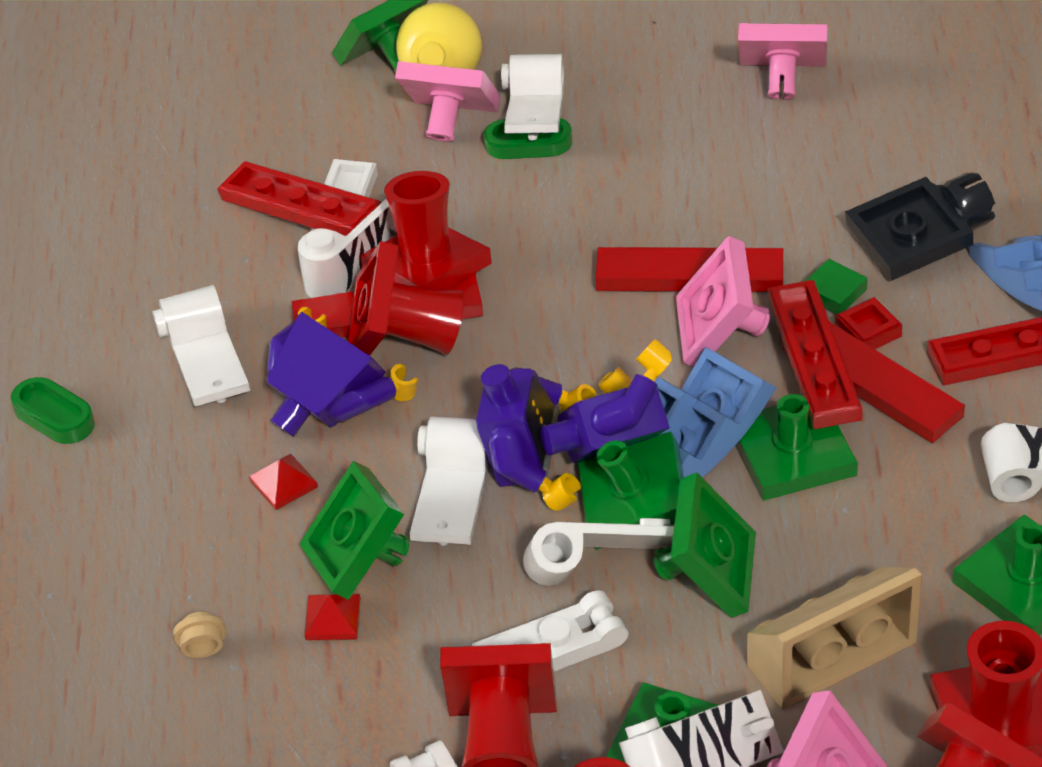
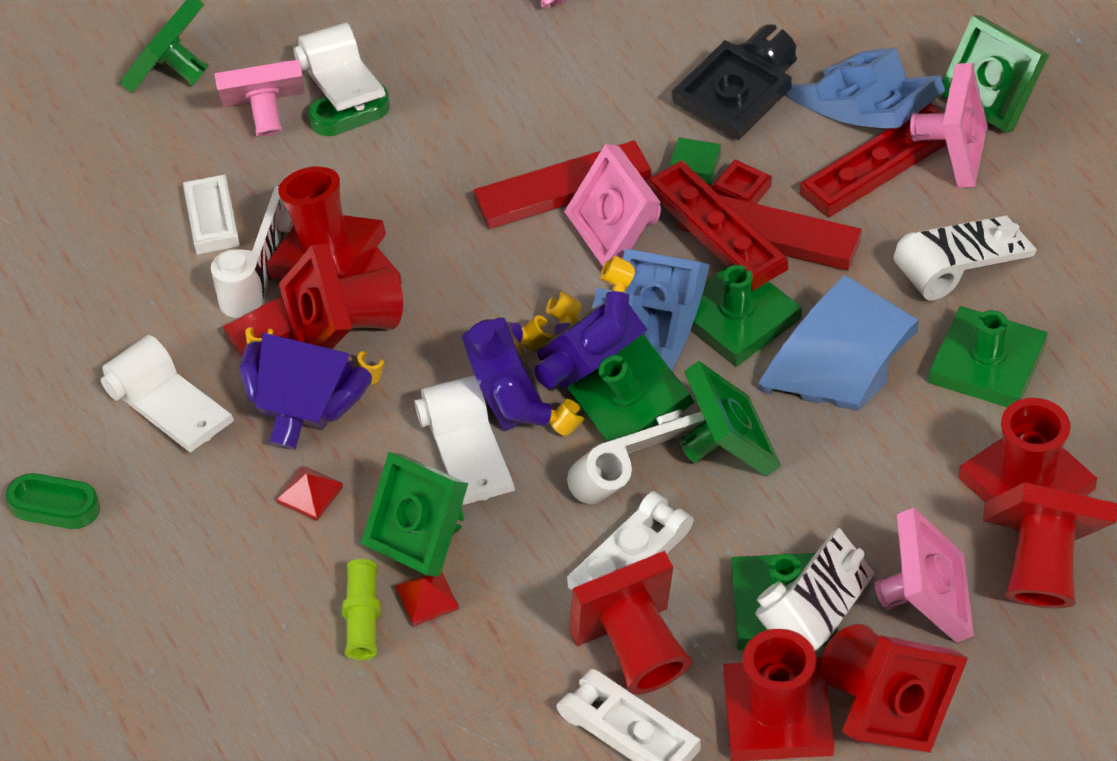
camera: 25 degrees left, 5 degrees up
tan plate [173,612,226,658] -> none
red tile [217,161,381,236] -> none
light yellow brick [396,2,482,70] -> none
tan slope [747,567,922,710] -> none
none -> lime pin [342,559,381,660]
none -> medium blue slope [758,275,918,411]

